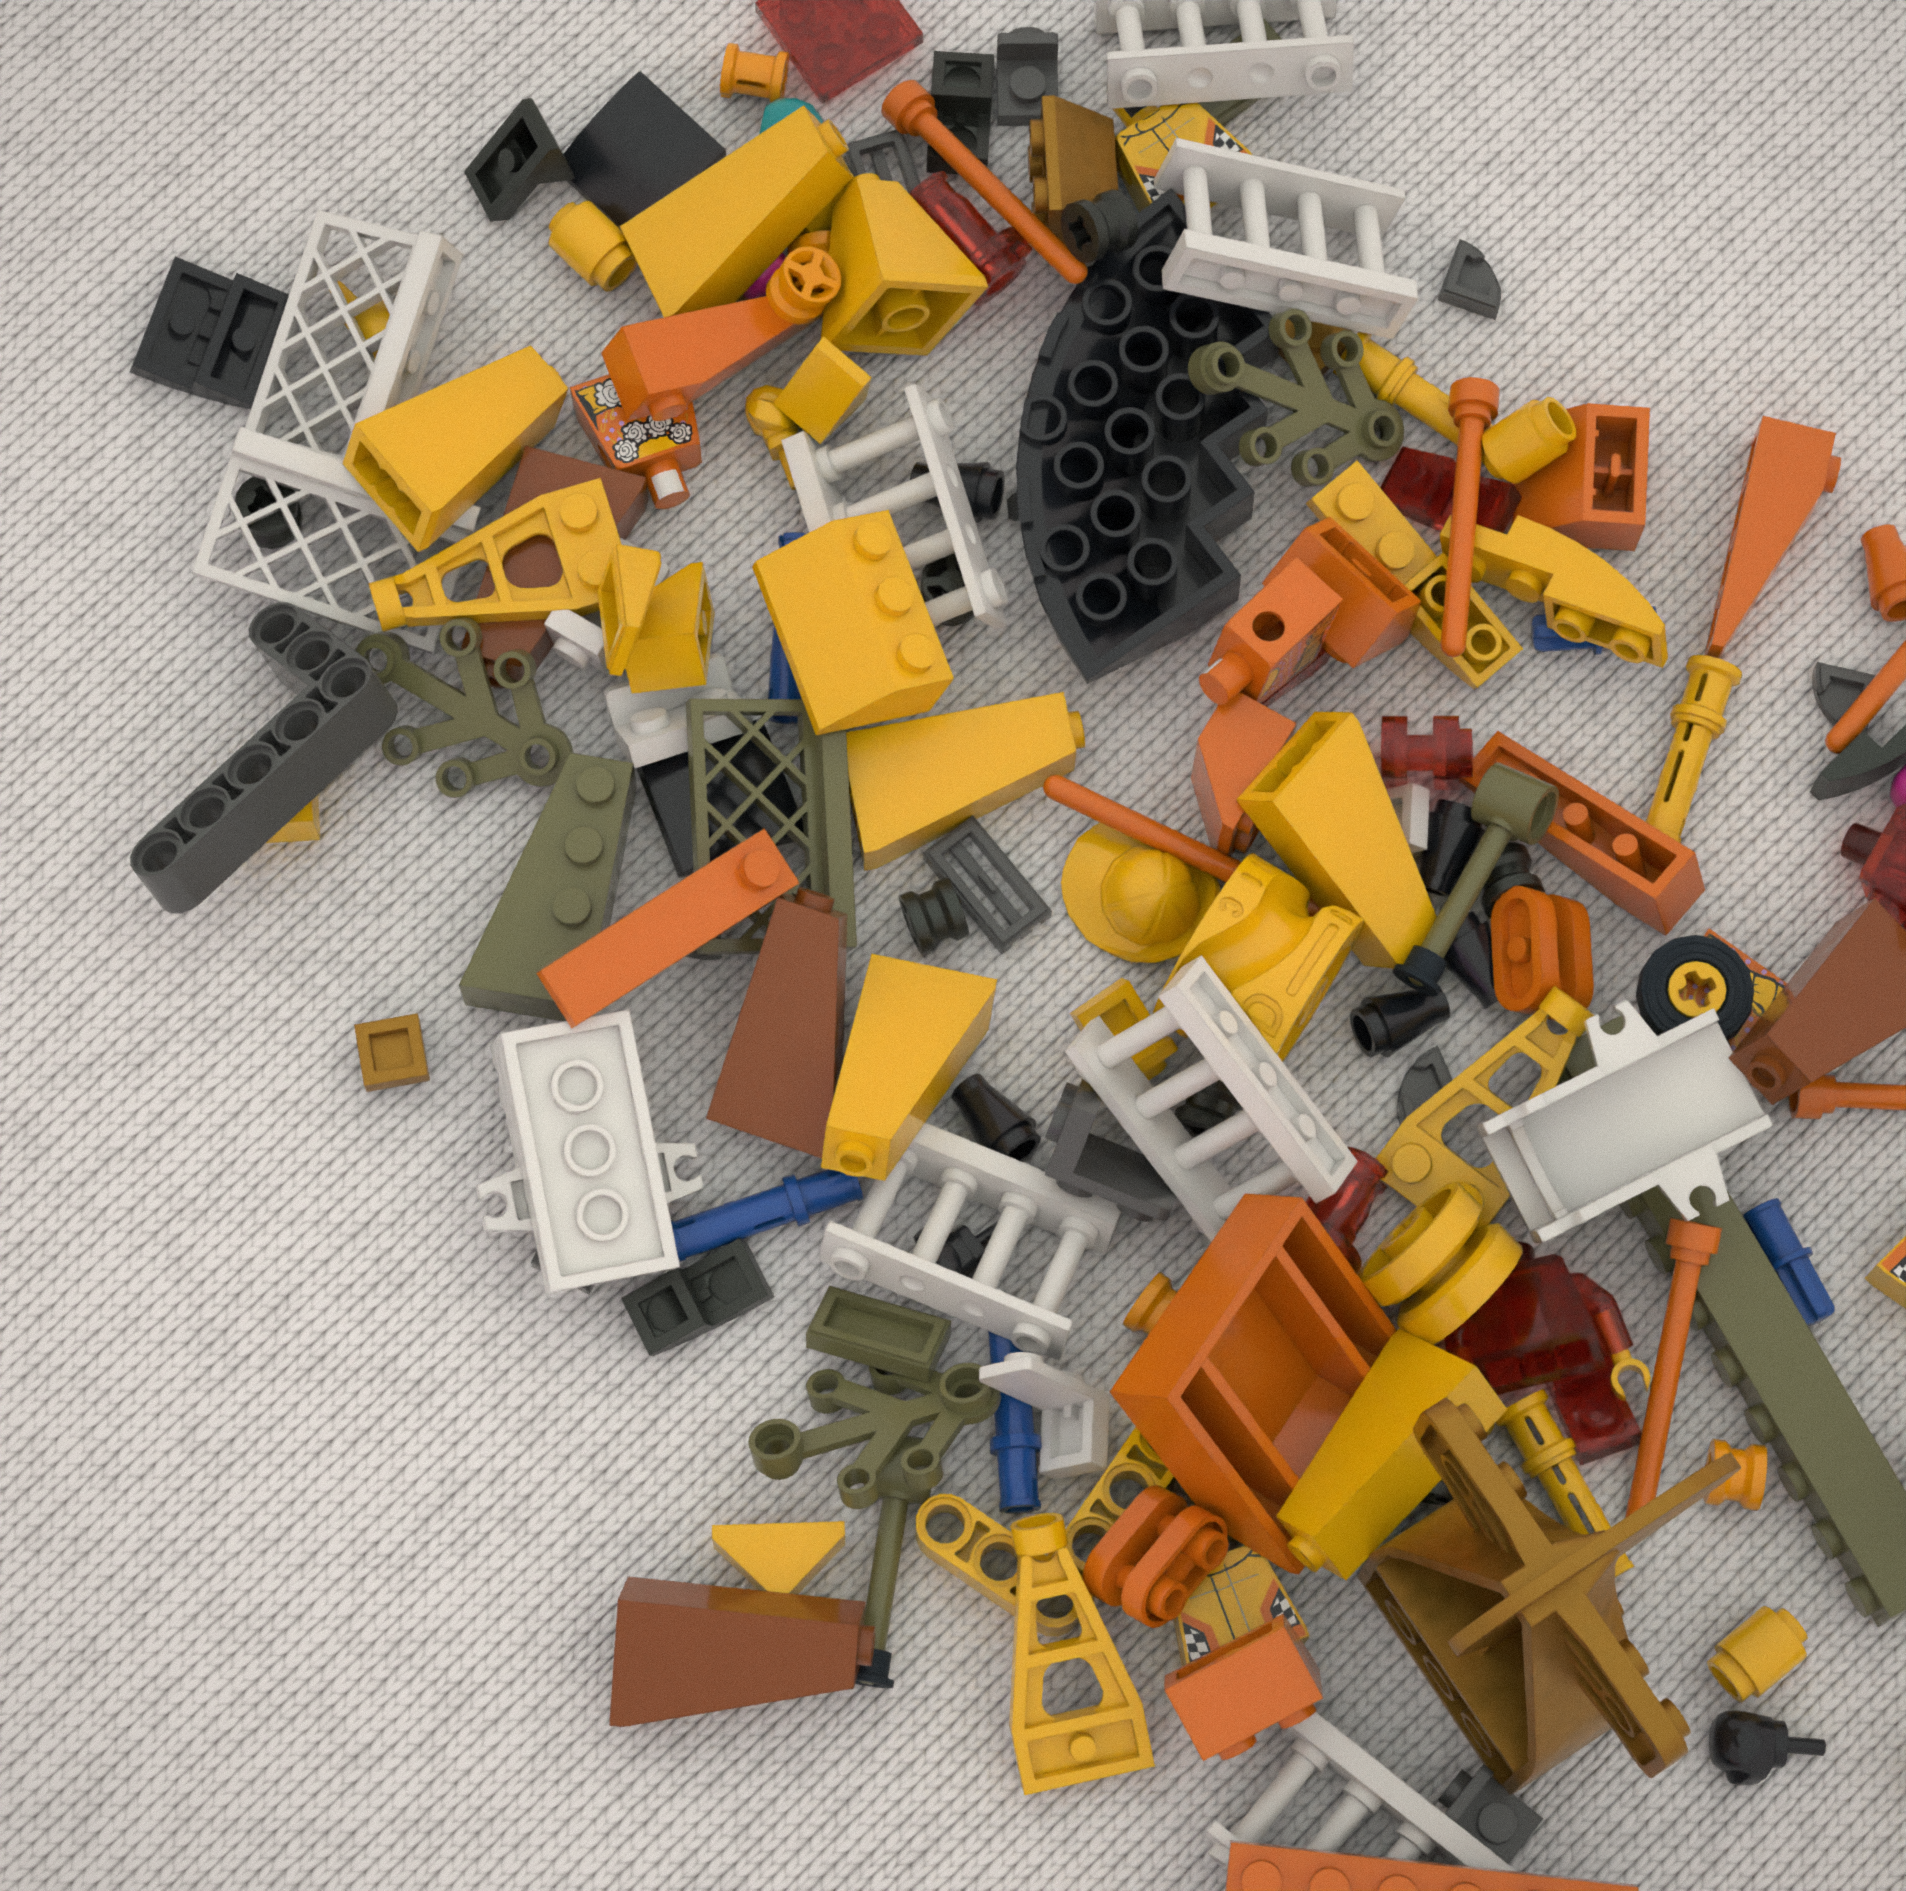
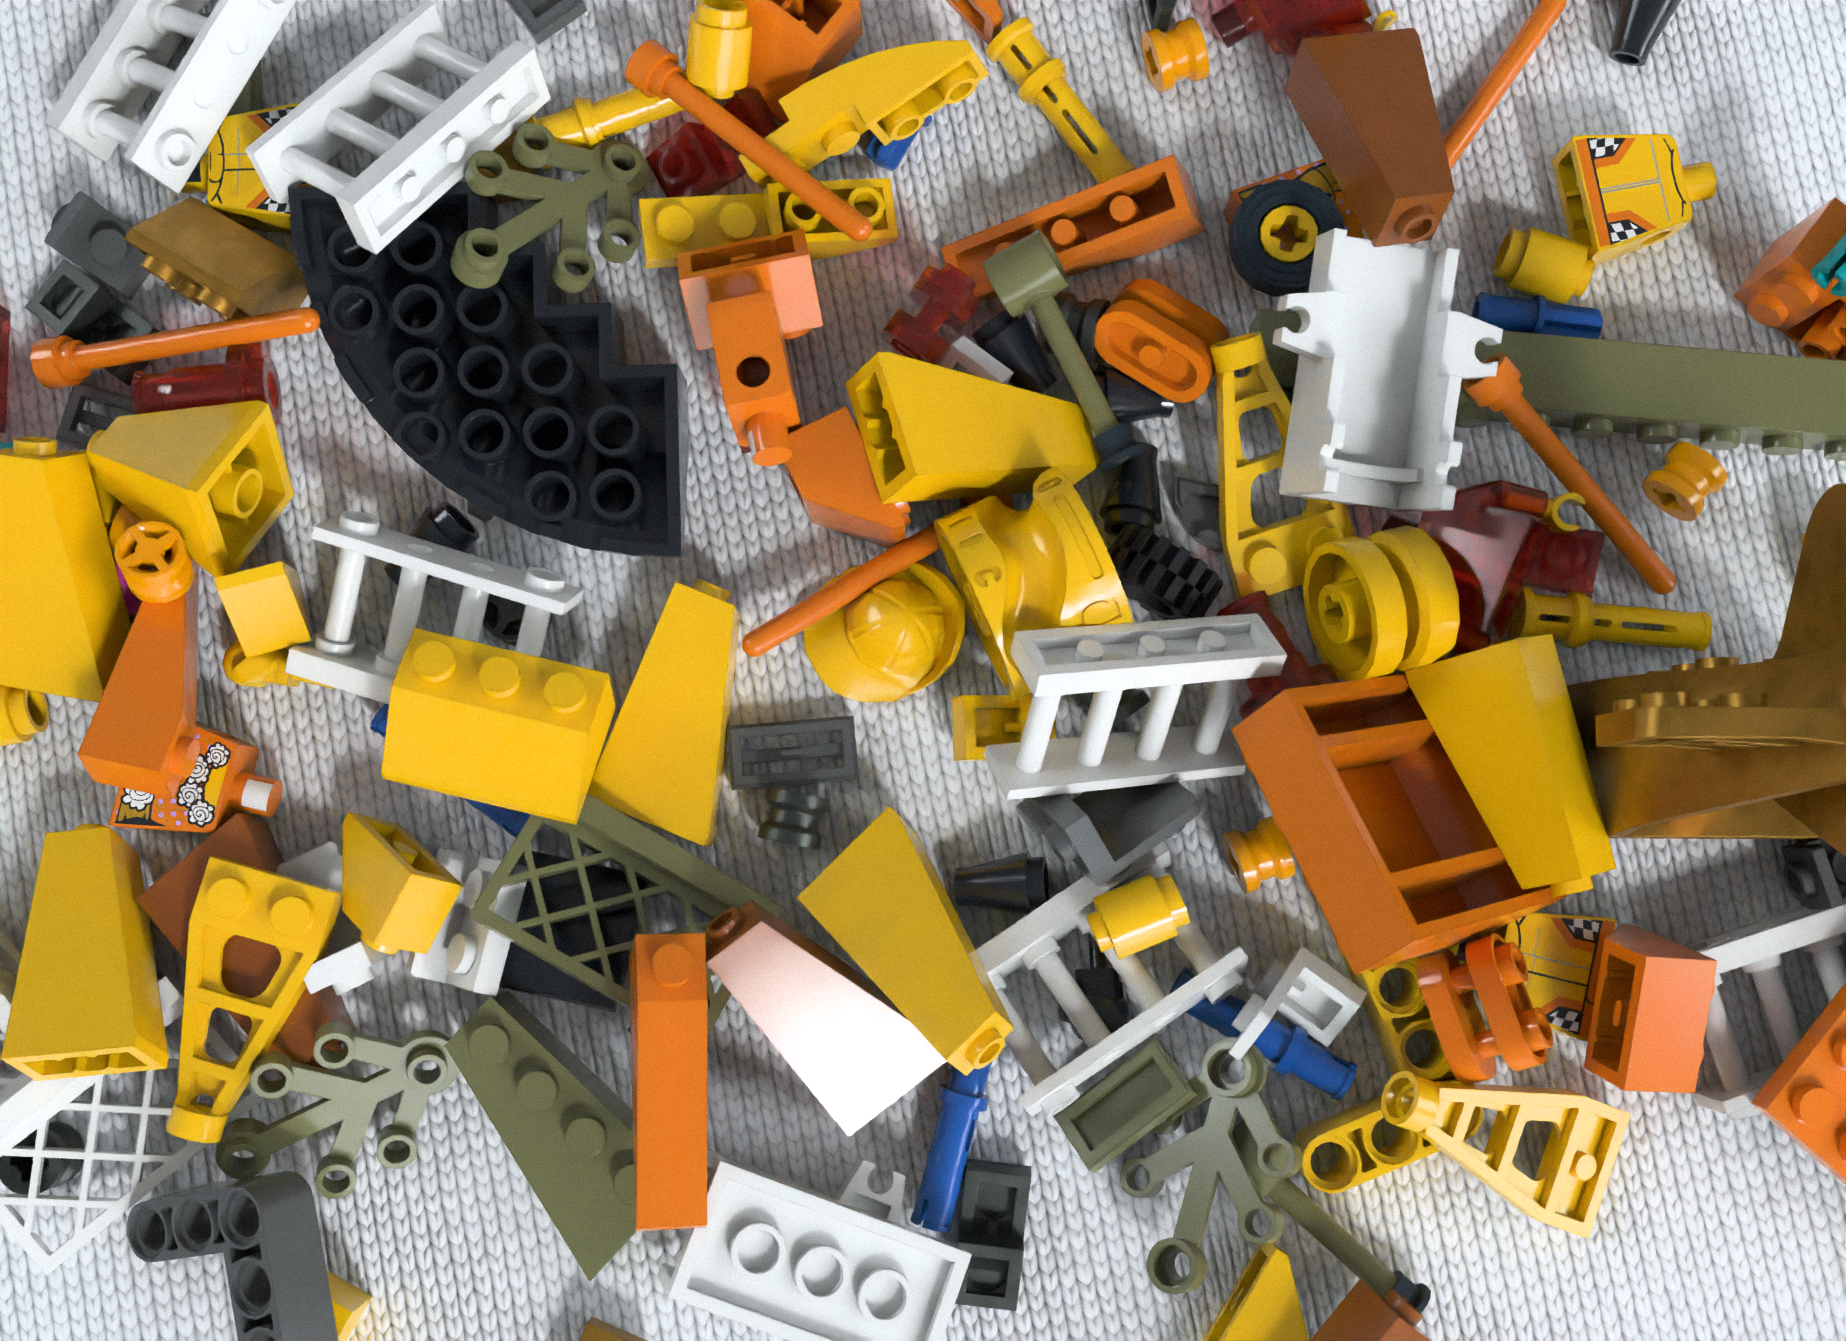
camera: 55 degrees left, 10 degrees up
yellow slope [597,544,662,676] -> none
pearl dark grey wheel [1061,189,1139,263] -> none
none -> yellow brick [1085,873,1190,960]
none -> black tyre [1108,523,1223,620]
none -> light orange wheel [1141,17,1209,93]
none -> yellow brick [1492,226,1595,304]

